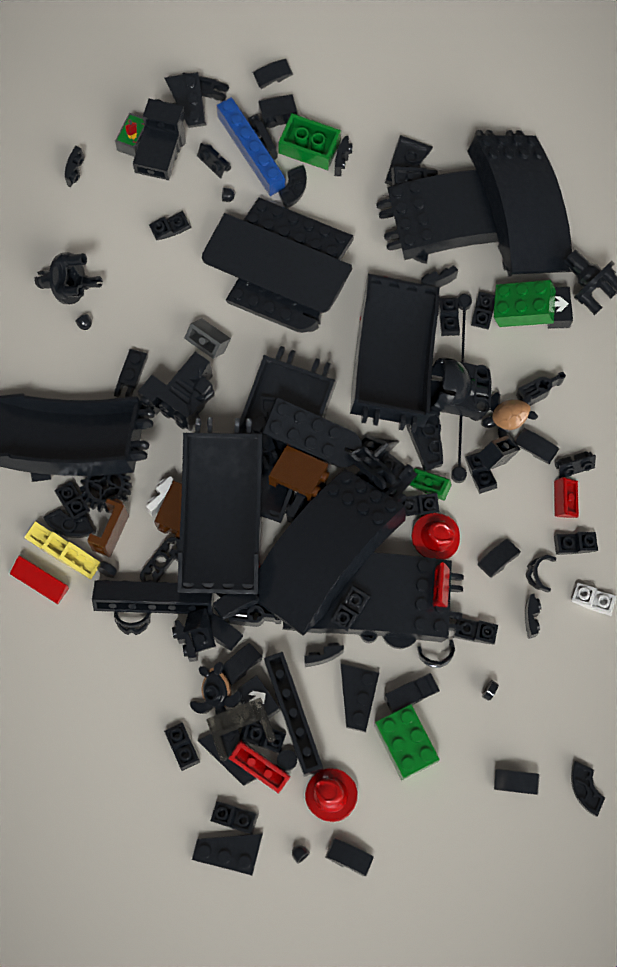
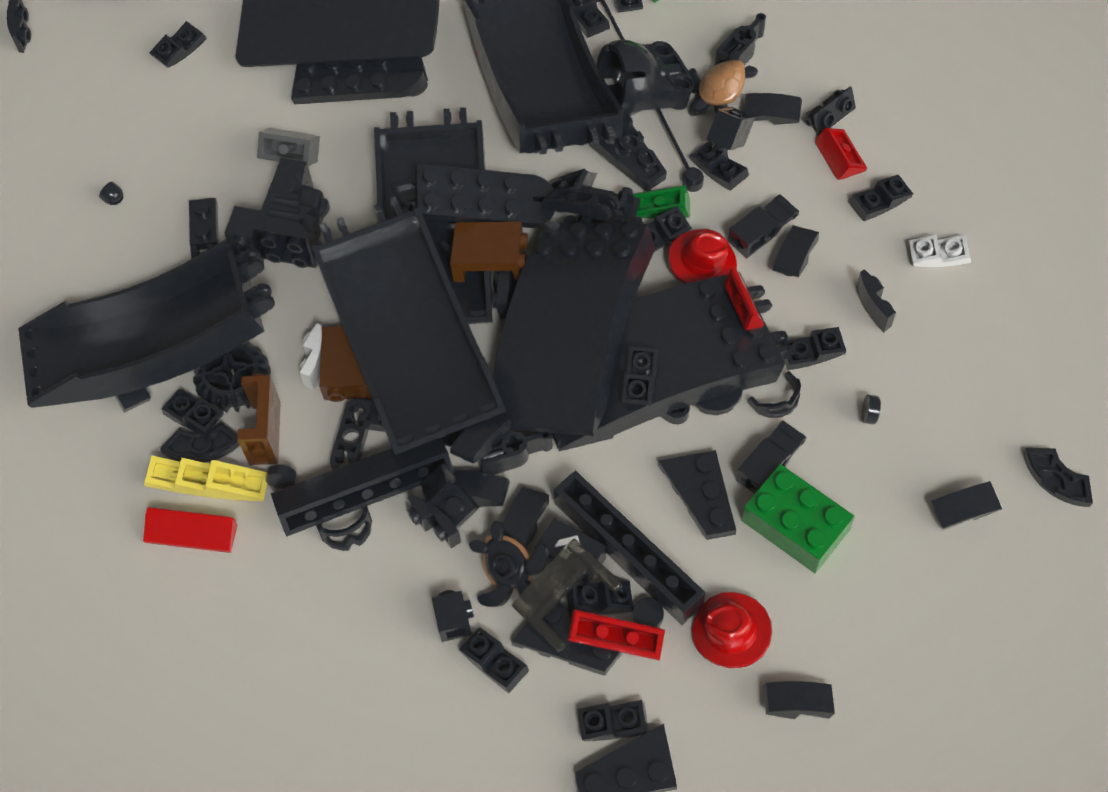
camera: 20 degrees left, 10 degrees down
black piece [34,252,103,305] -> none
black hinge [292,845,310,864] -> none
black slope [304,643,344,667] -> none
black helmet [526,555,556,592] -> none
none -> black brick [431,590,474,642]
none -> black piece [728,194,799,259]

